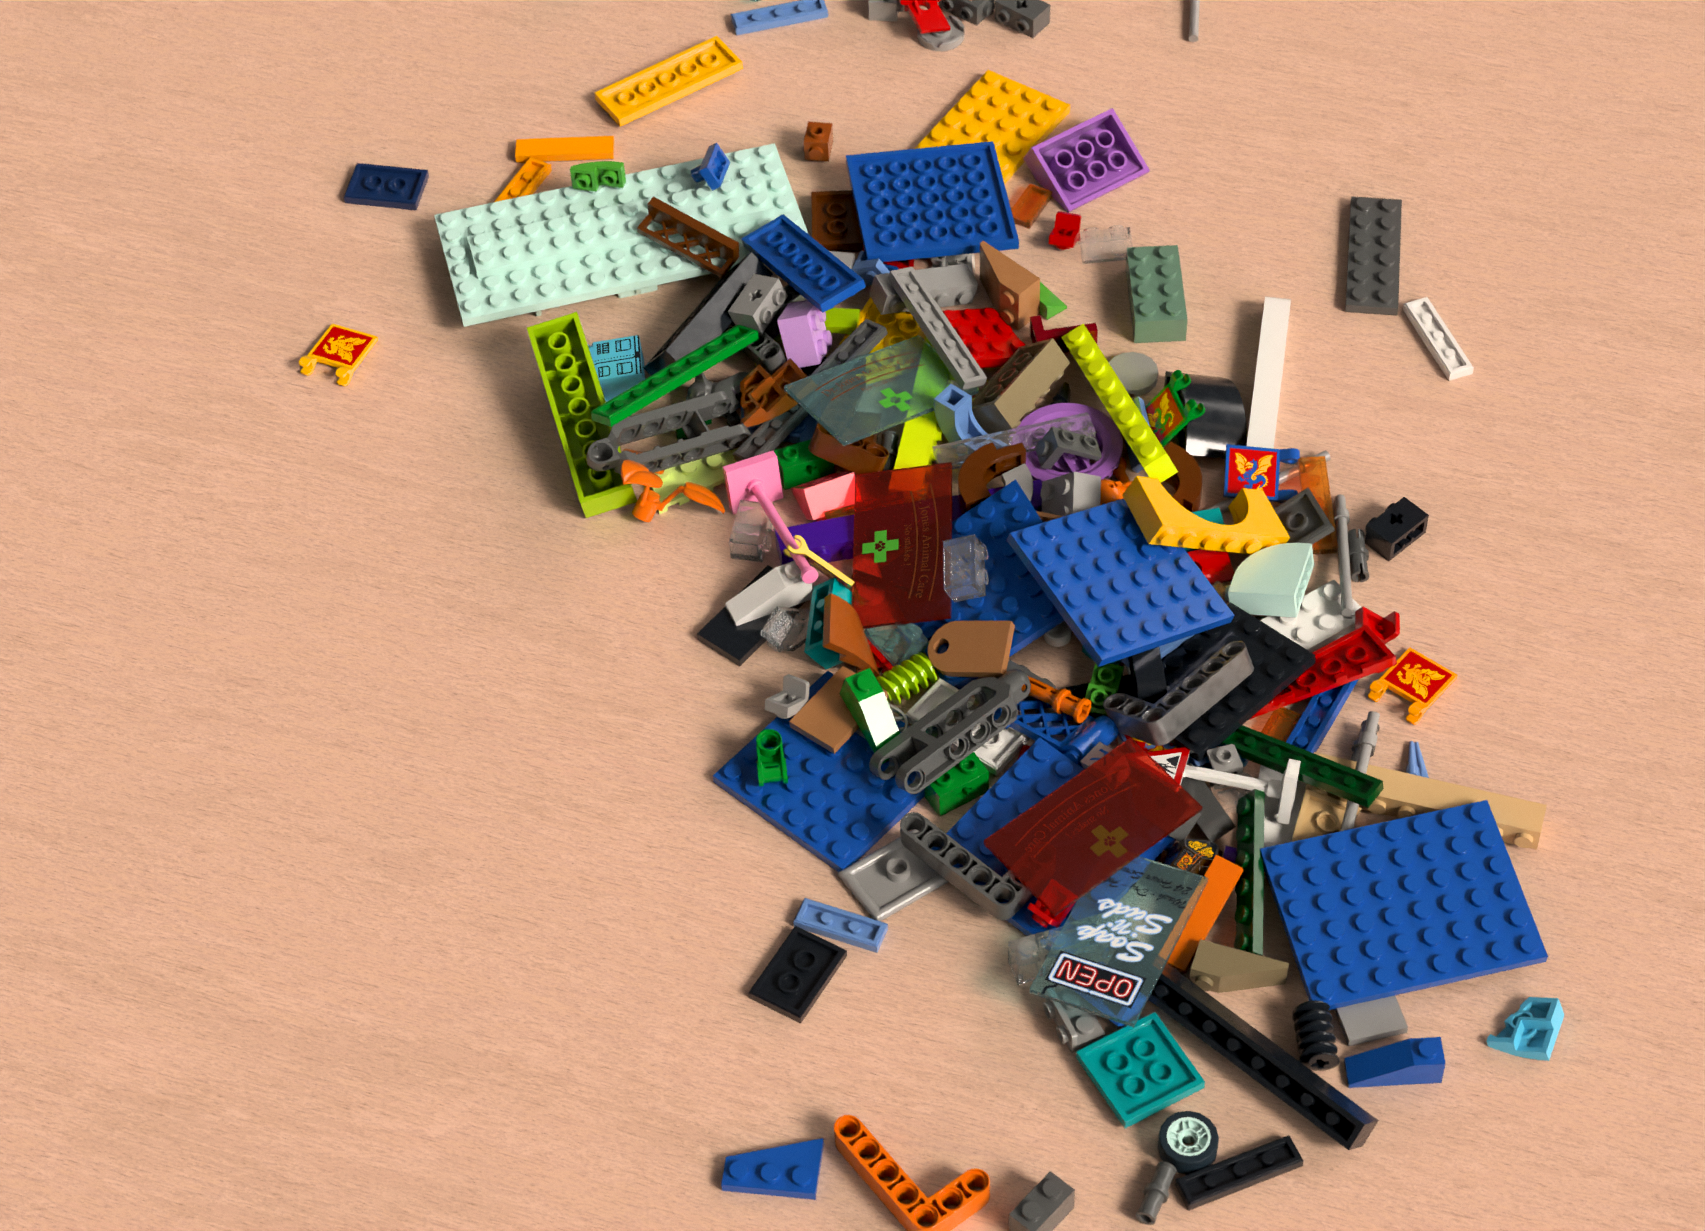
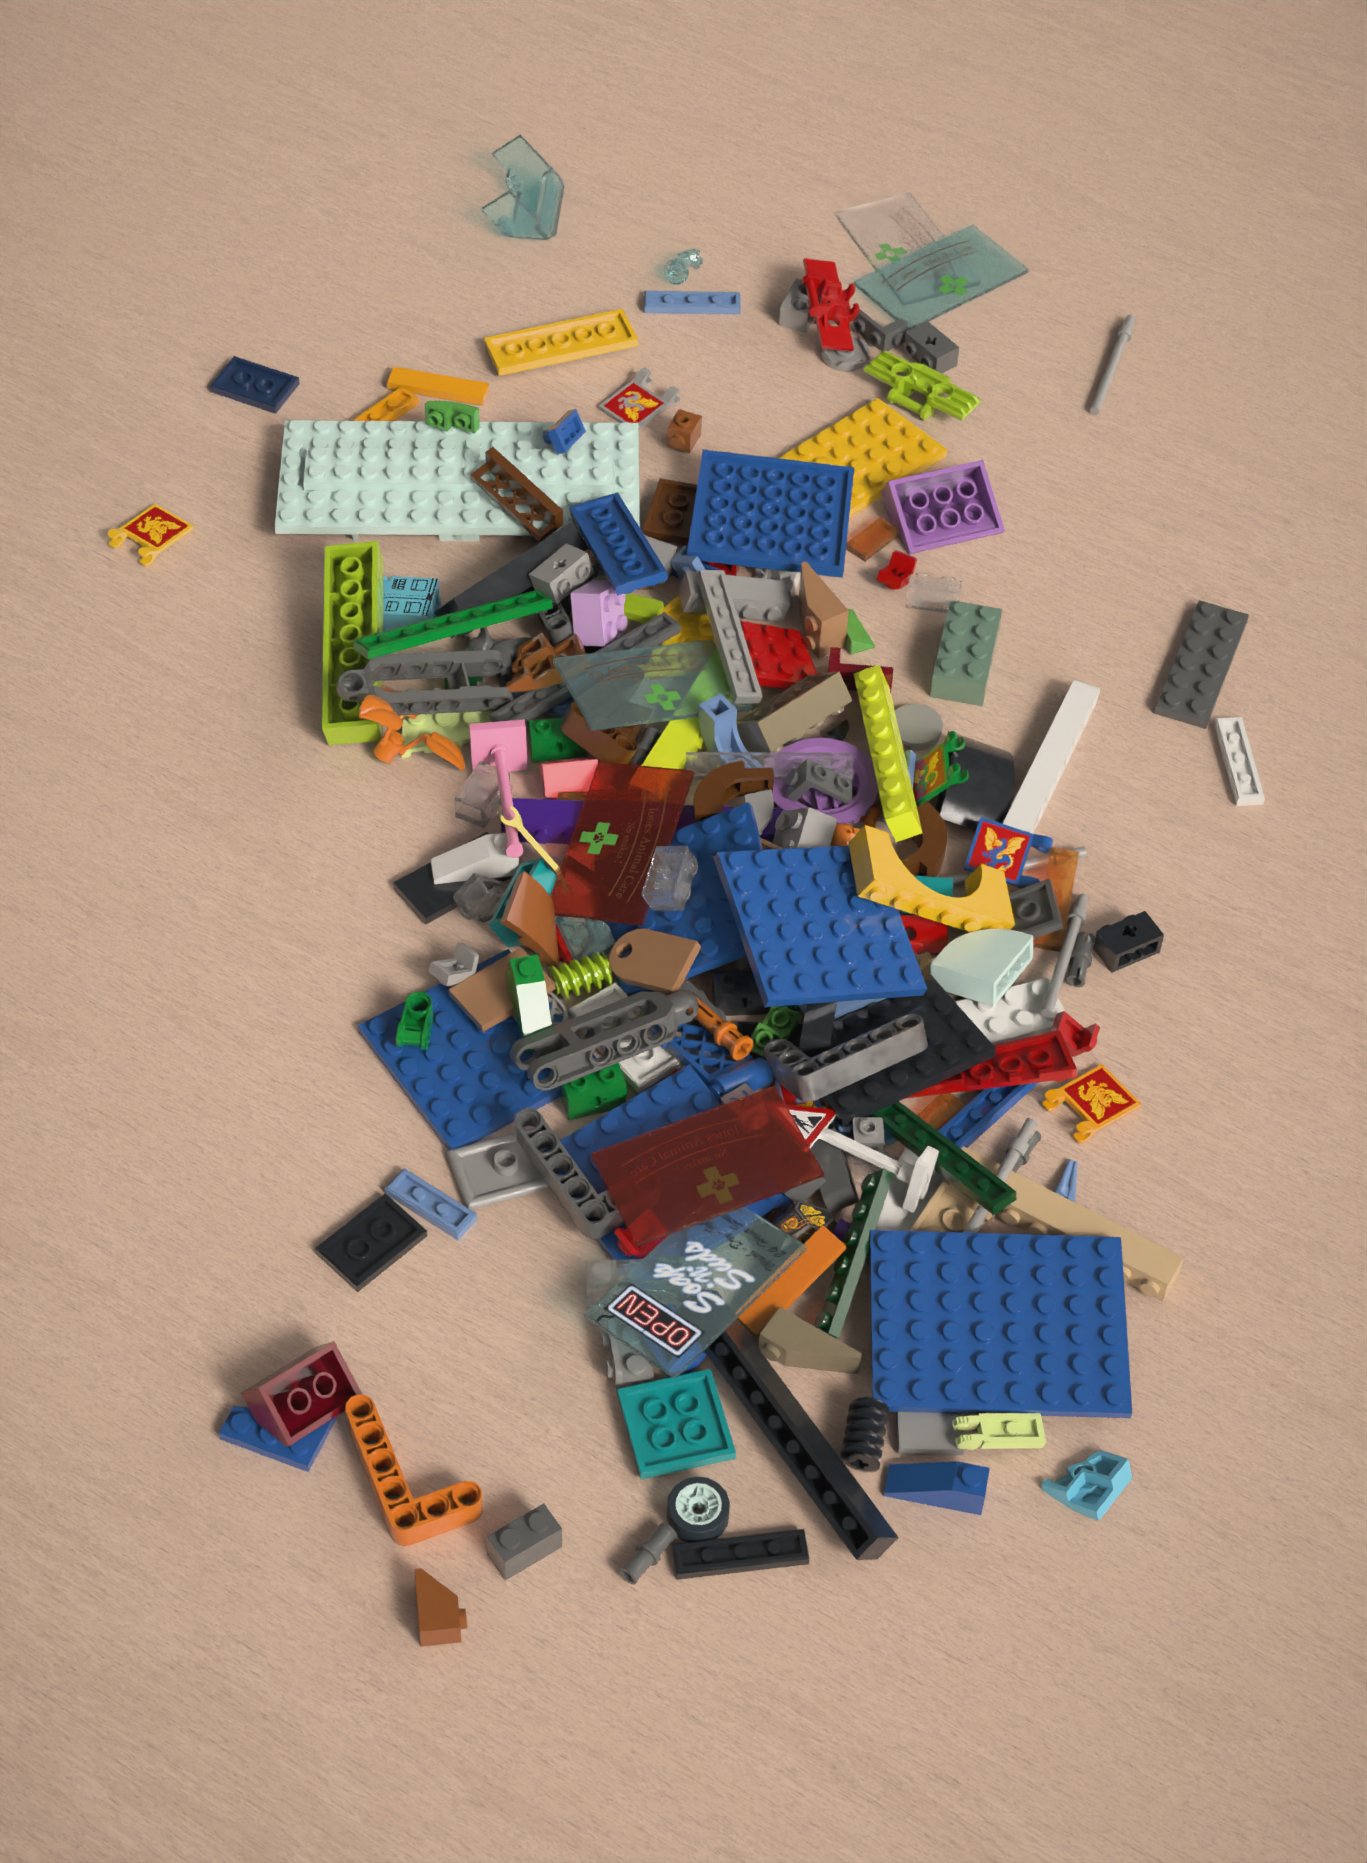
camera: 10 degrees right, 0 degrees up
none -> dark red slope [241,1341,362,1447]
none -> flag [599,368,680,429]
none -> black brick [712,970,771,1016]
none -> lime piece [864,350,981,421]
none -> yellowish green hinge [952,1413,1046,1450]

